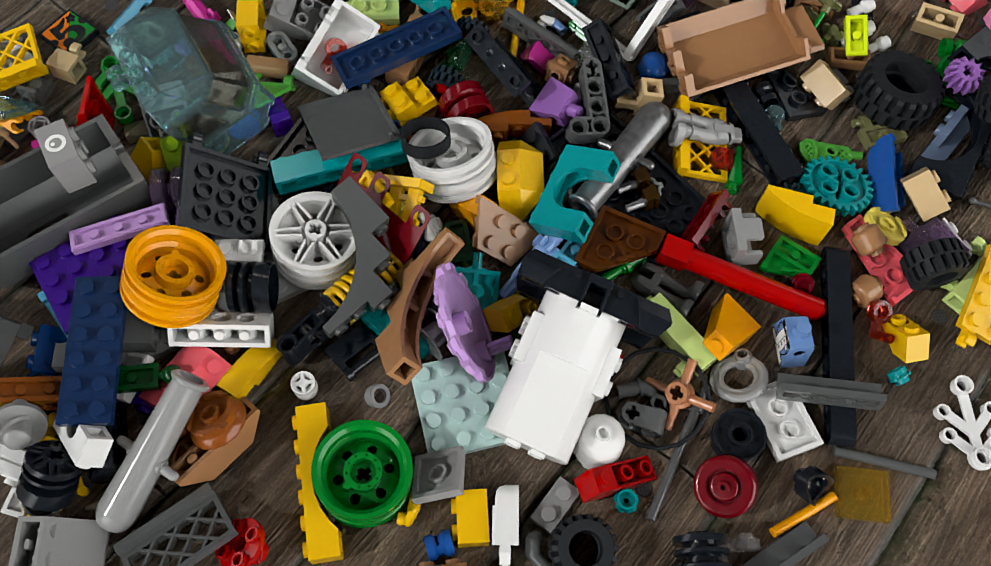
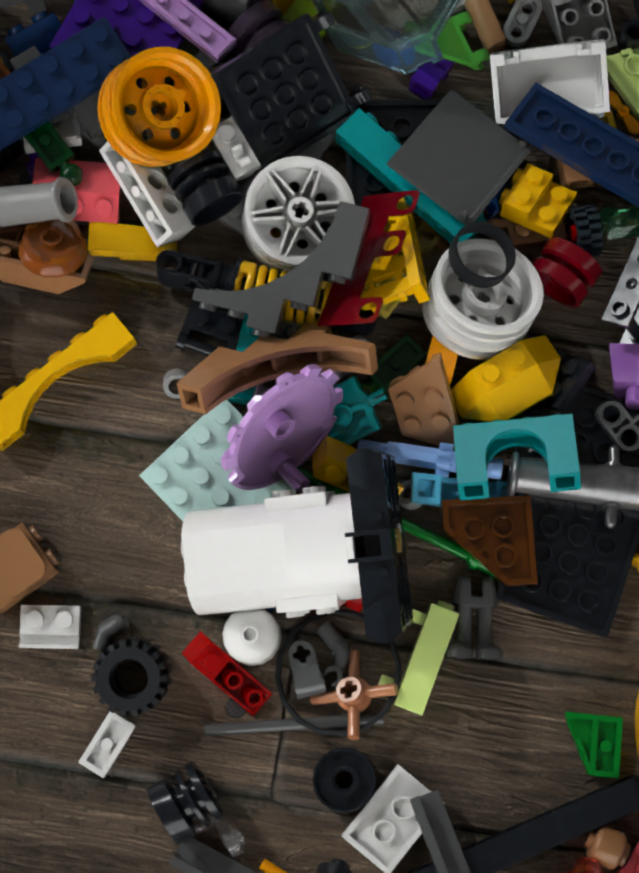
camera: 60 degrees right, 15 degrees up
white wheel [290,371,318,400] -> none
green wheel [311,420,414,529] -> none
clear red plate [320,37,347,74] -> none
yellow arm [397,489,421,528] -> none
light grey plate [411,446,466,505] -> none
white plate [418,211,443,242] -> none
blue wheel [423,529,456,562] -> none
yellow brick [451,488,490,548] -> none
dark orange slope [477,110,552,144] -> none
white piece [492,485,519,566] -> none
light grey plate [530,476,579,534] -> none
teal plate [613,488,639,514] -> none
dark brown piece [617,165,664,212] -> none
red brick [655,233,827,321] -> none
dark red plate [681,189,731,251] -> none
dark red wheel [693,454,758,518] -> none
light orange slope [702,293,761,361] -> none
light grey piece [709,348,769,403] -> none
light grey panel [720,208,765,266] -> none
medium blue torso [772,316,814,368] -> none
dark red plate [790,273,815,294] -> none

